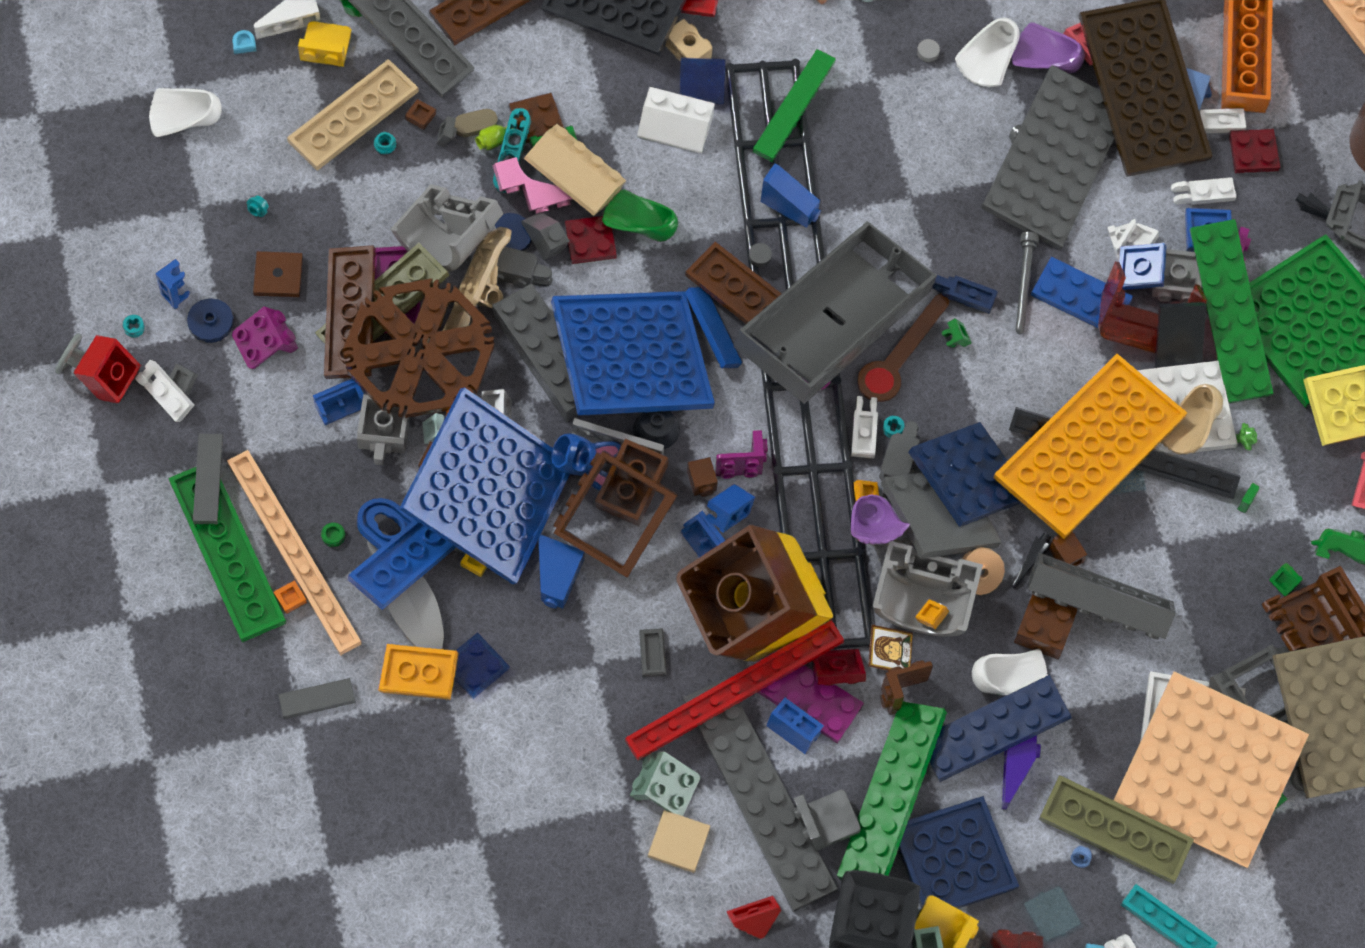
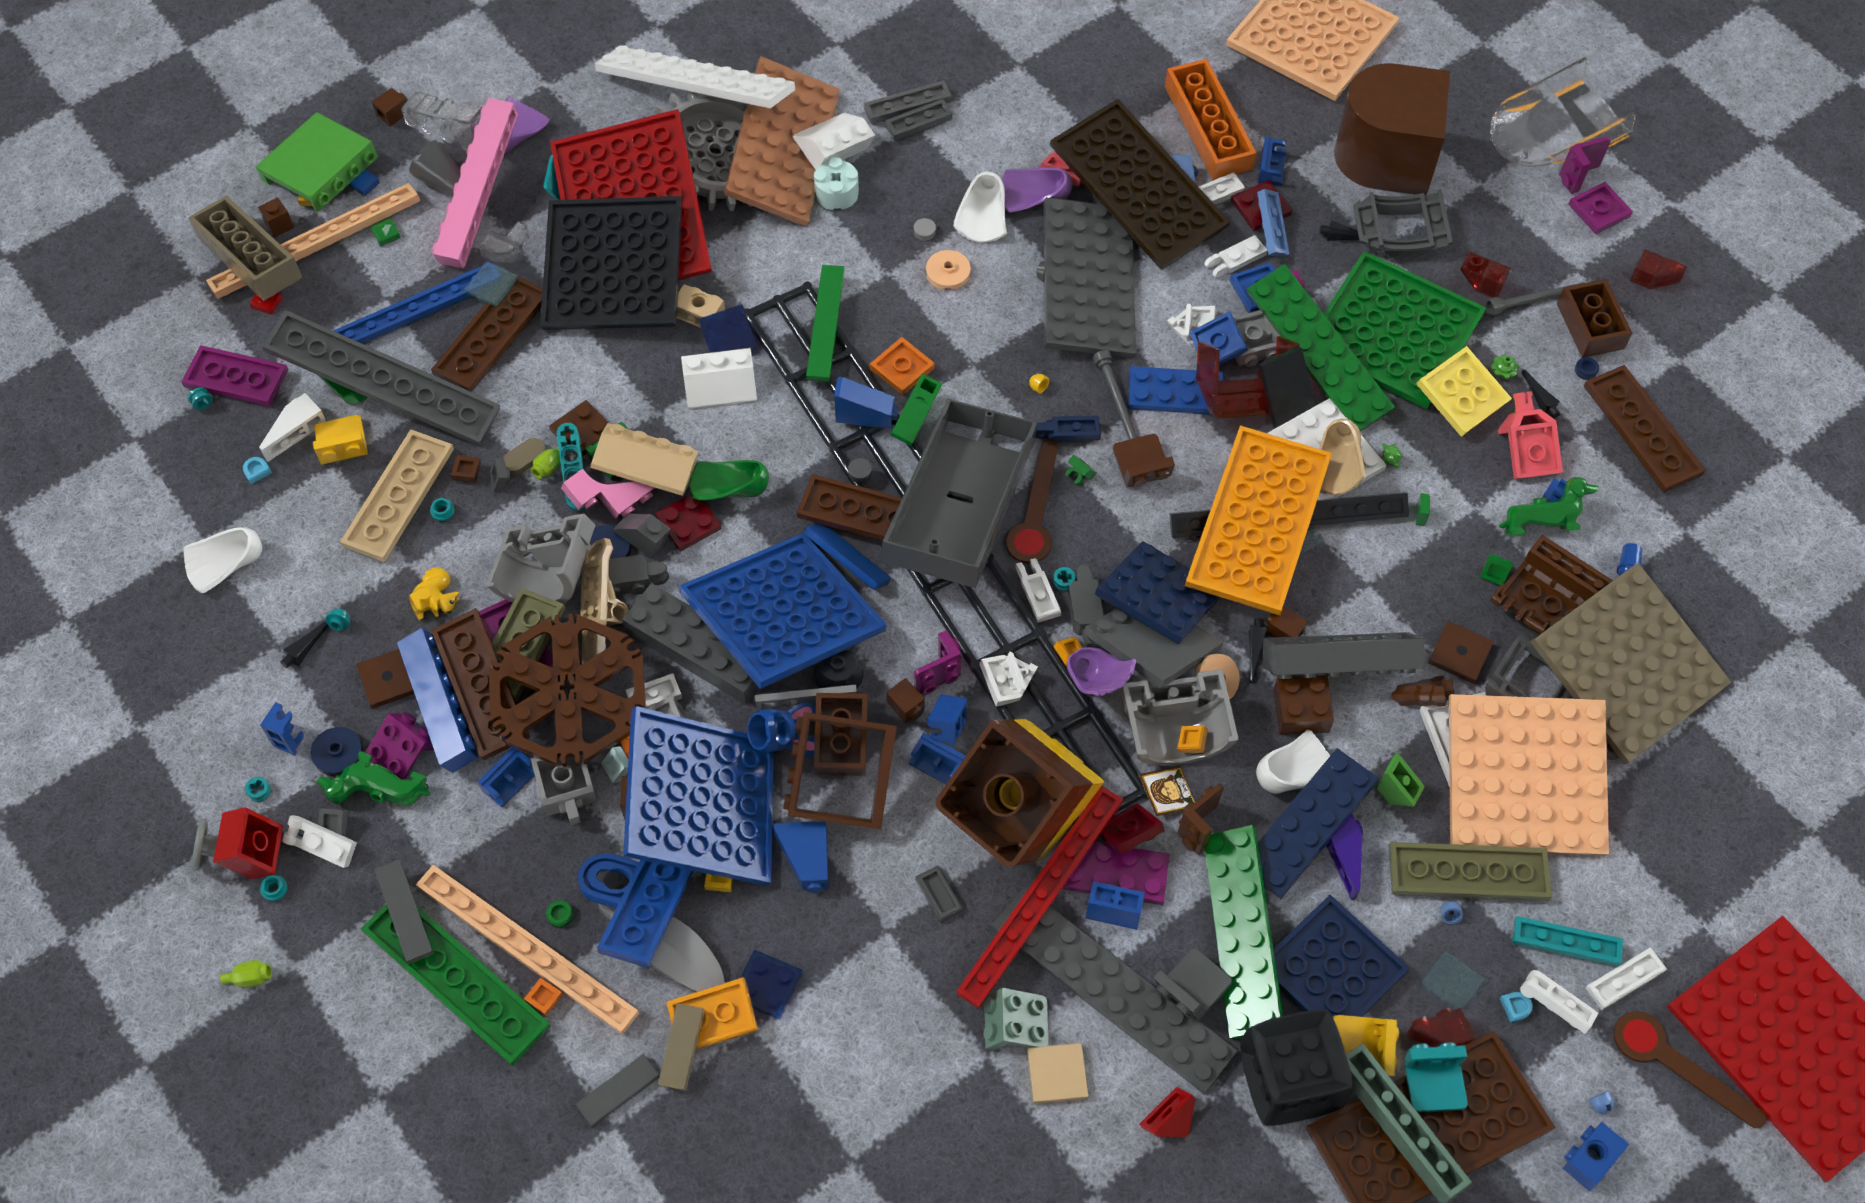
camera: 20 degrees left, 5 degrees down
none -> lime plant [220,960,272,988]
none -> teal plate [260,875,288,901]
none -> black piece [280,621,329,669]
none -> green animal [316,751,430,806]
none -> brick [397,628,478,773]
none -> yellow animal [409,567,460,621]
none -> white plate [626,673,682,709]
none -> dark tan tile [658,1003,705,1091]
none -> orange plate [870,337,935,396]
none -> green slope [890,373,942,446]
none -> light nougat plate [926,250,971,290]
none -> white slope [979,652,1038,706]
none -> yellow hinge [1029,374,1049,394]
none -> reddish brown bracket [1113,434,1175,488]
none -> medium blue plate [1257,189,1290,258]
none -> blue hinge [1258,136,1287,186]
none -> bright green slope [1377,754,1425,807]
none -> reddish brown rock [1392,675,1454,707]
none -> reddish brown tile [1428,621,1494,684]

